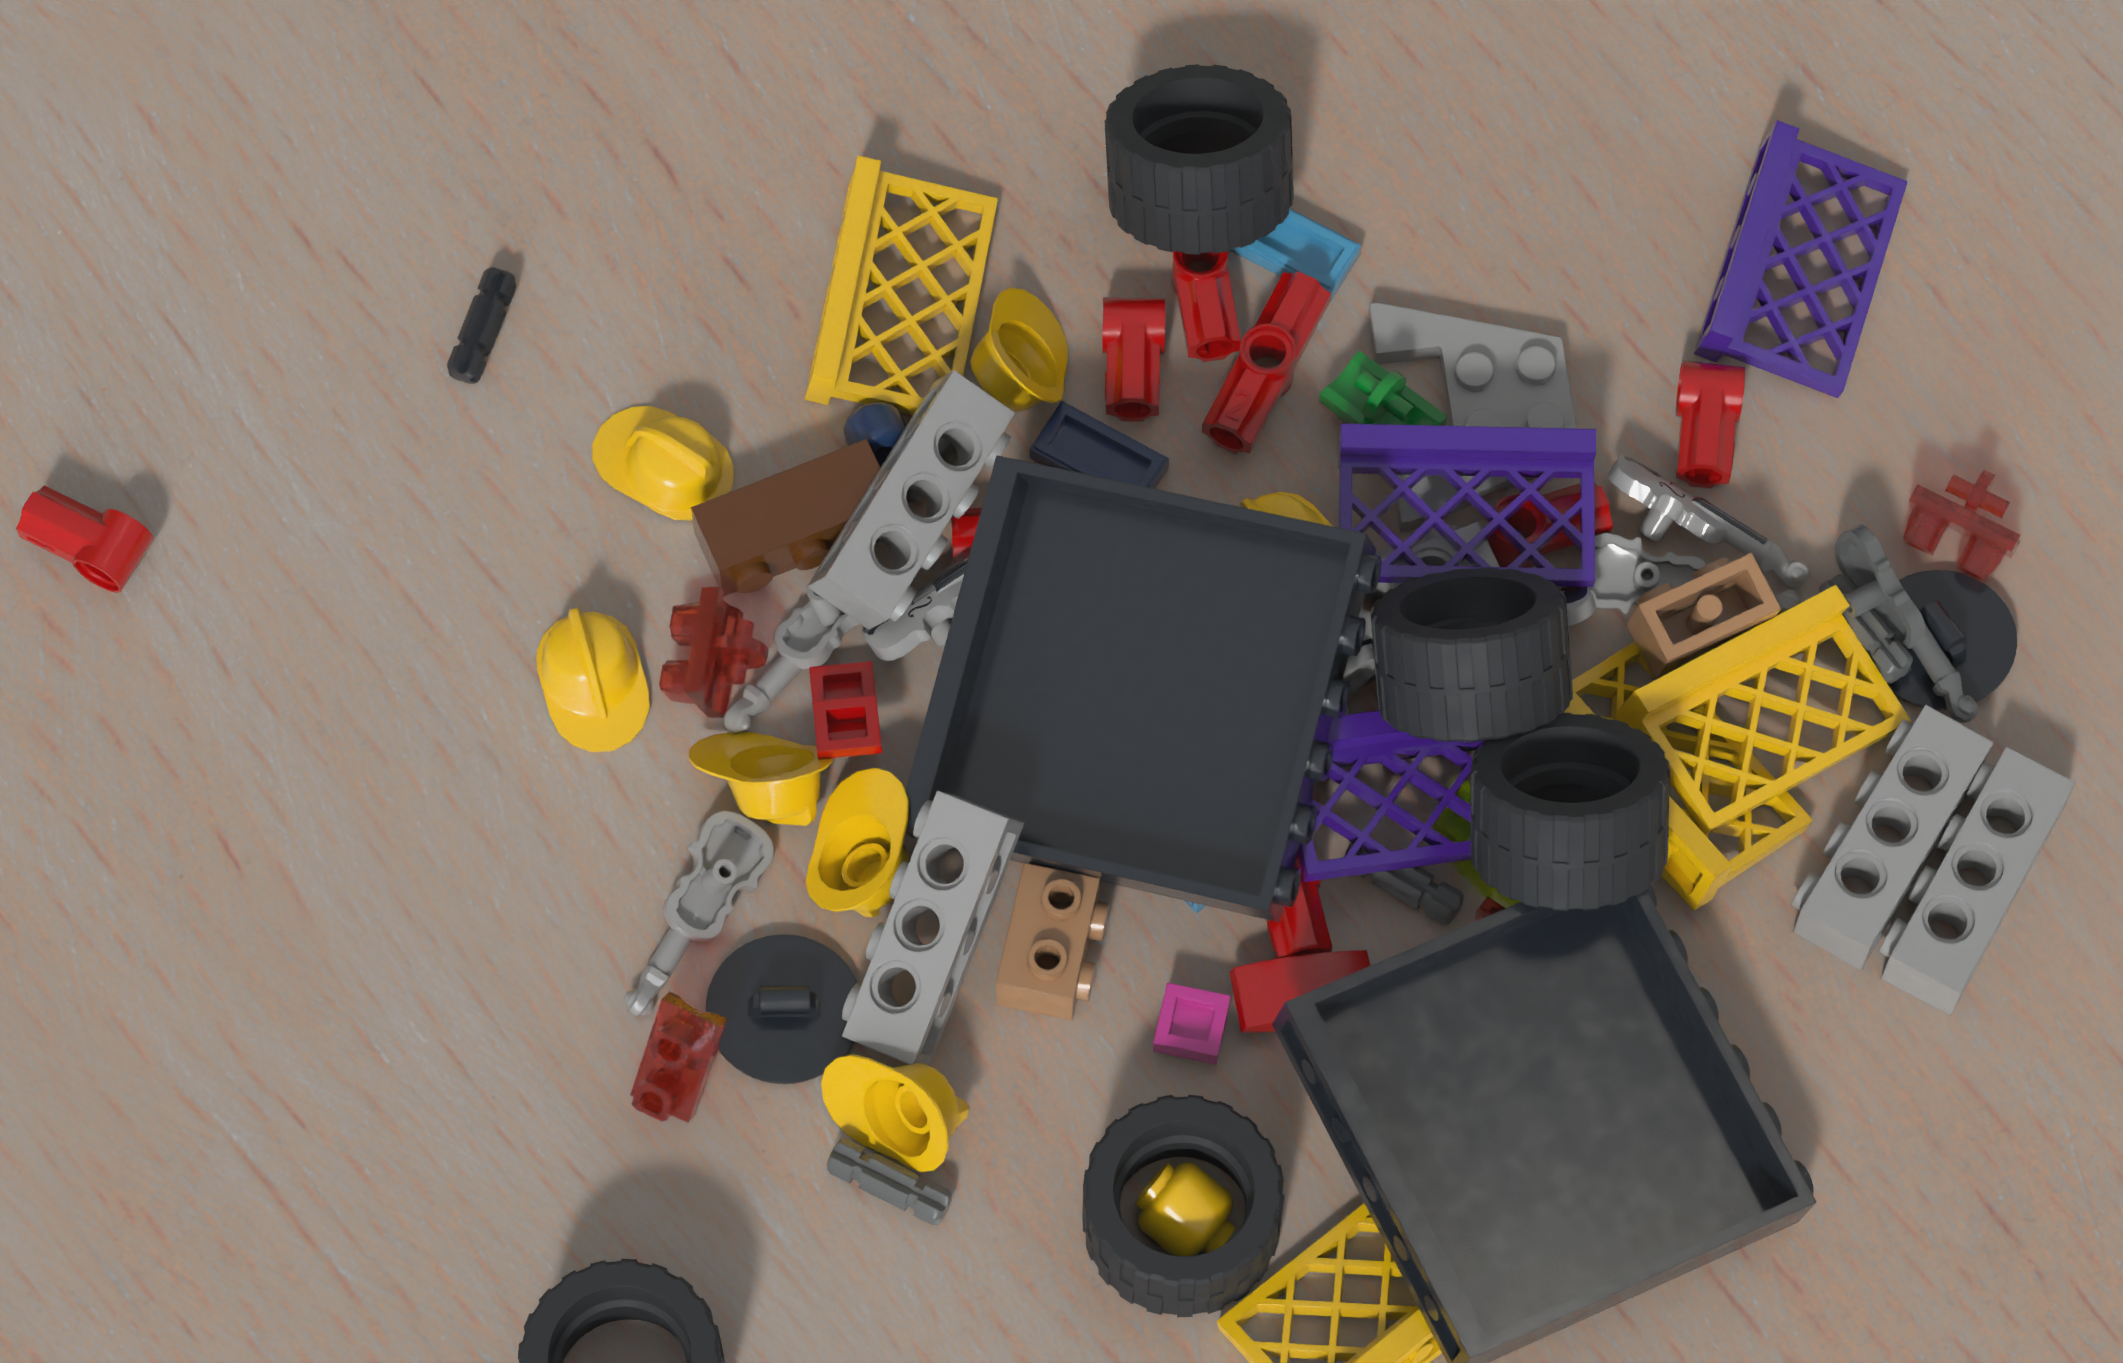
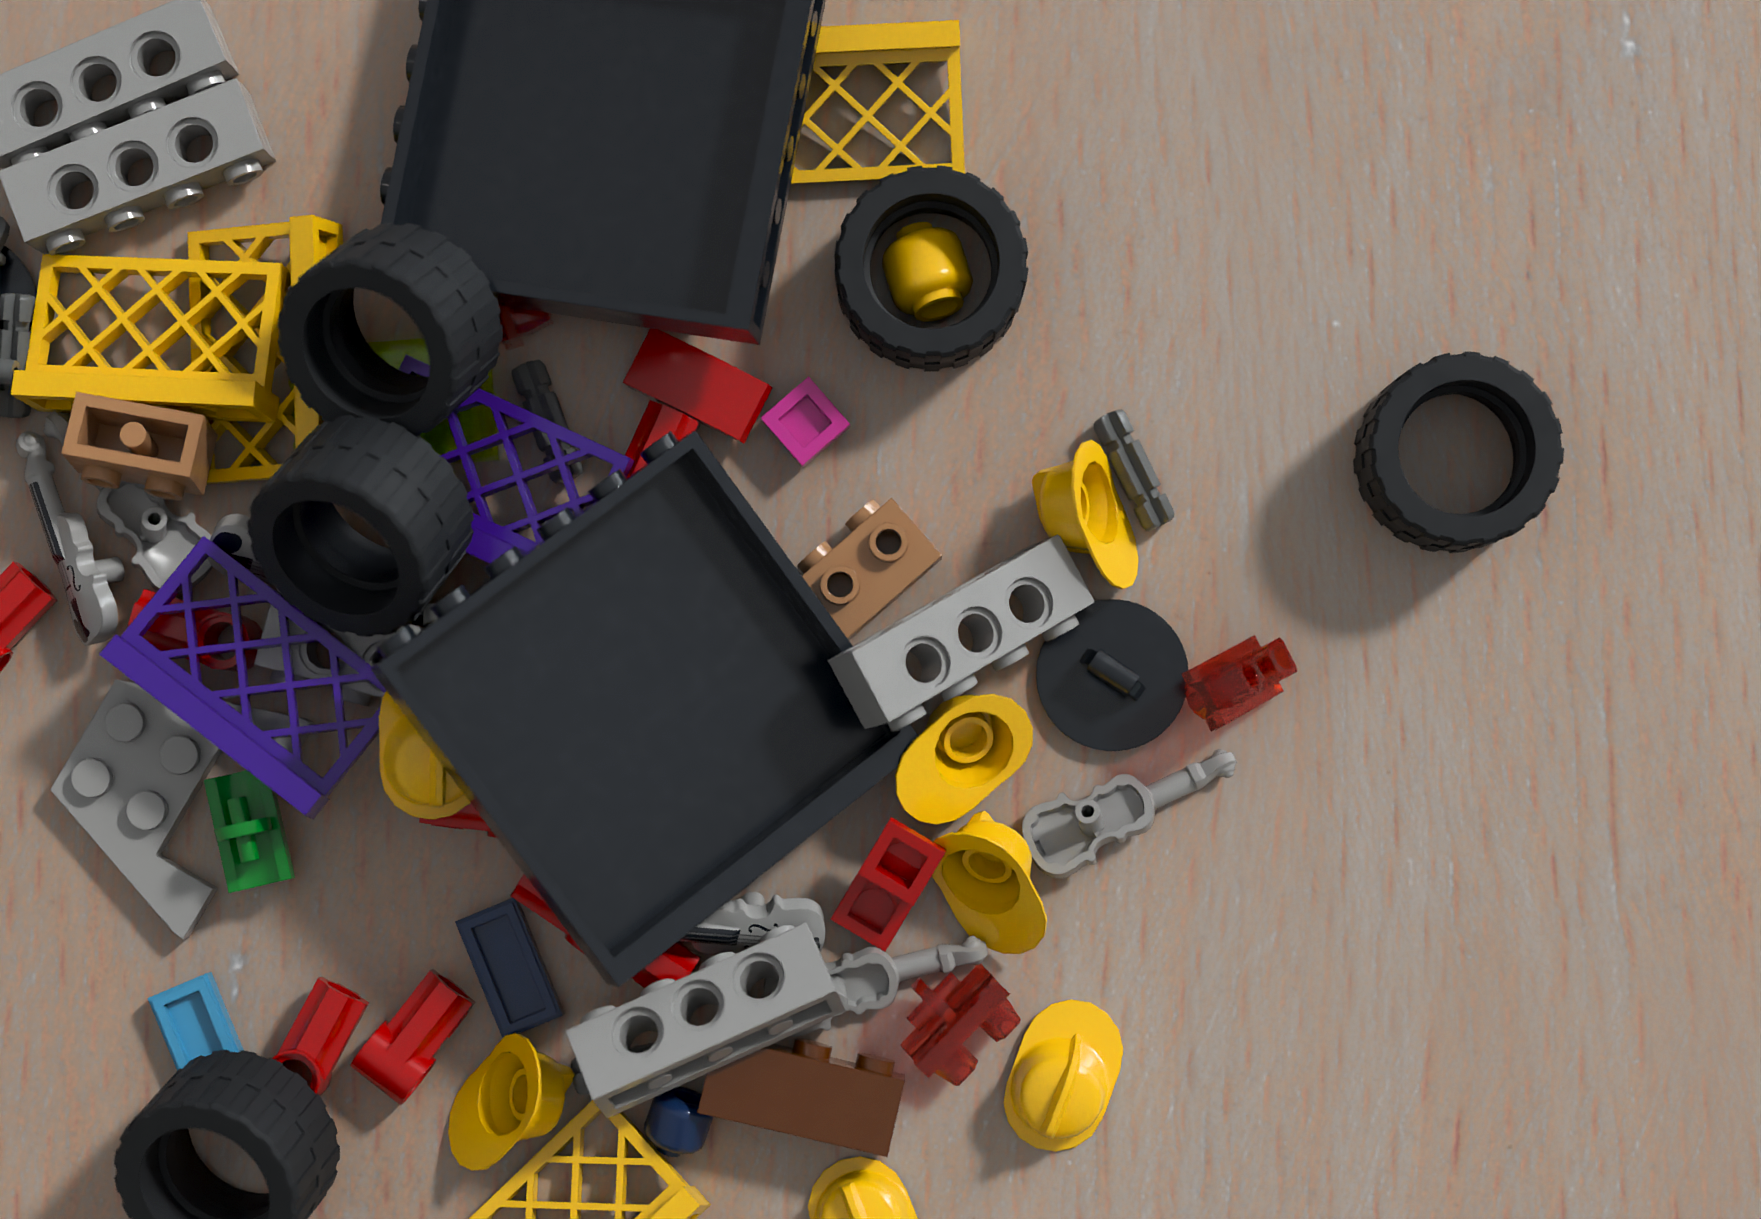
camera: 140 degrees left, 20 degrees up
red piece [1202,271,1331,454] -> none

